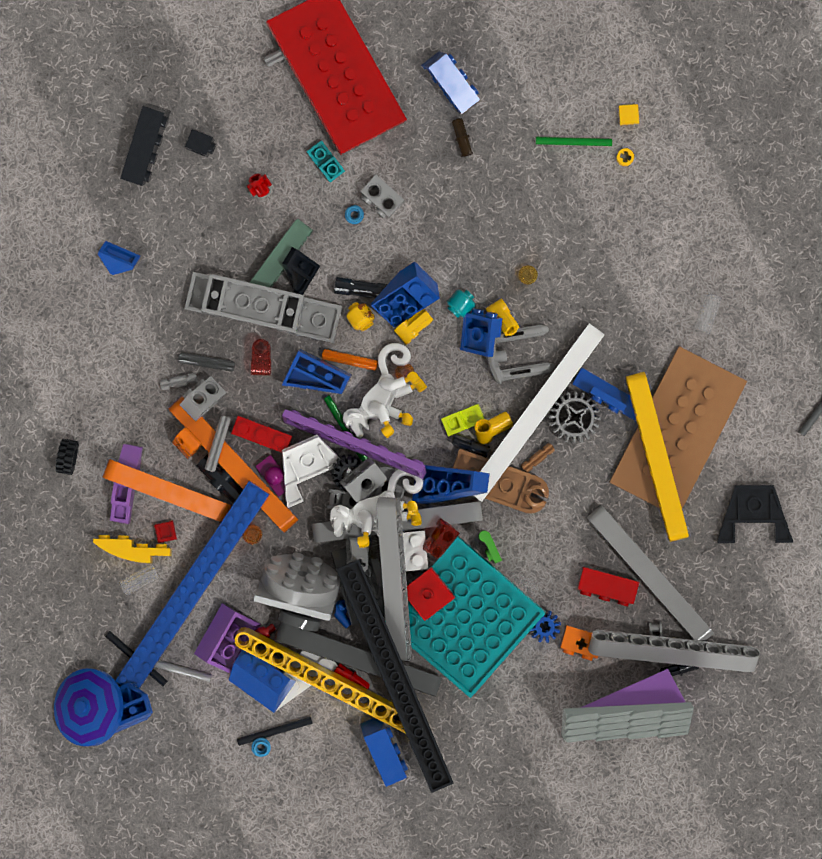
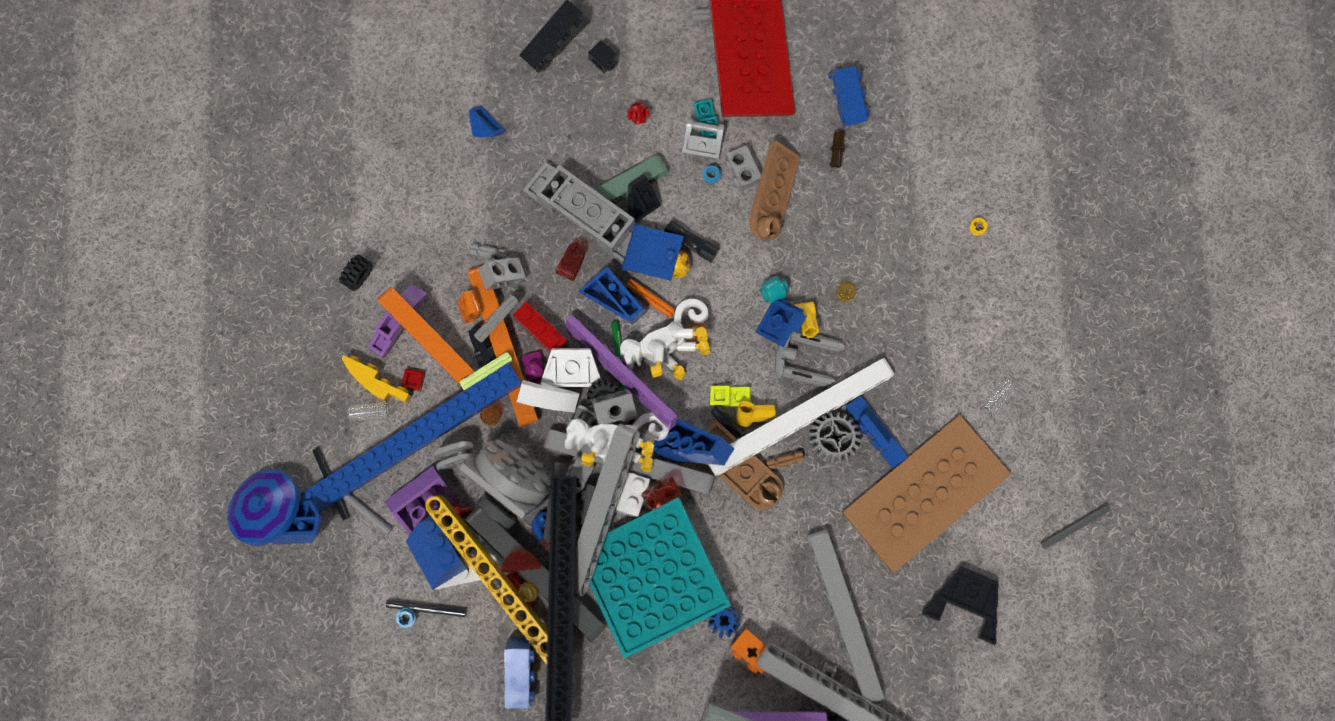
camera: 15 degrees right, 10 degrees down
dark grey axle [178,352,235,372] -> none
blue slope [371,262,440,327] -> none
yellow piece [394,309,433,345] -> none
red plate [407,567,455,621] -> none
bright green plate [478,531,502,564] -> none
green bar [536,137,612,146] -> none
red brick [577,567,640,607] -> none
yellow tile [618,104,639,125] -> none
yellow beam [625,372,689,542] -> none
none -> light grey wheel [433,441,476,471]
none -> yellowish green axle [460,352,513,391]
none -> clear red plate [501,550,541,573]
none -> white slope [517,380,580,412]
none -> clear yellow plate [518,582,538,602]
none -> blue container [622,224,684,281]
none -> light grey plate [682,119,724,159]
none -> medium nougat plate [749,141,801,241]

